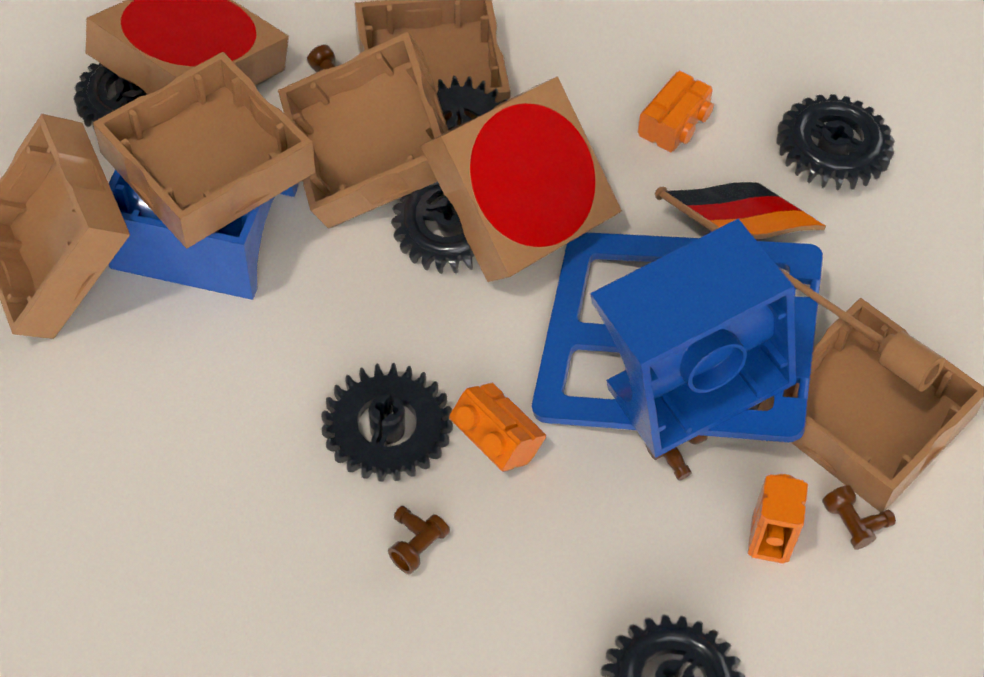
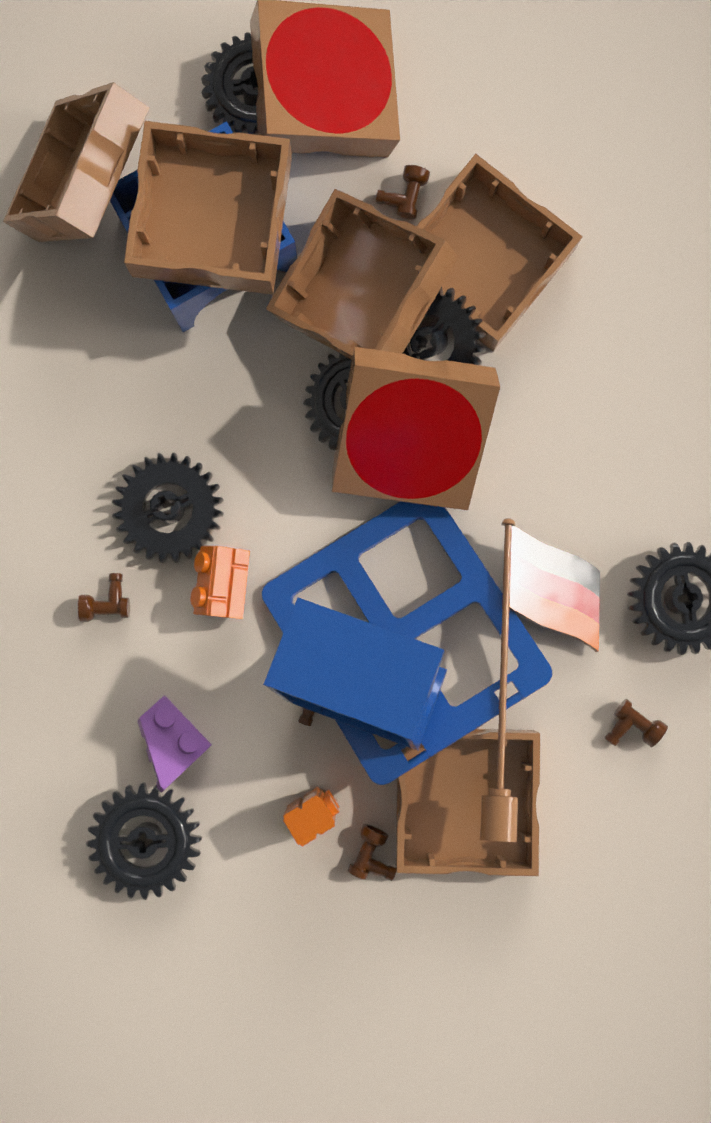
camera: 45 degrees right, 30 degrees up
orange brick [638,70,714,153] -> none
none -> medium lavender wing [137,695,212,793]
none -> reddish brown piece [605,699,668,747]

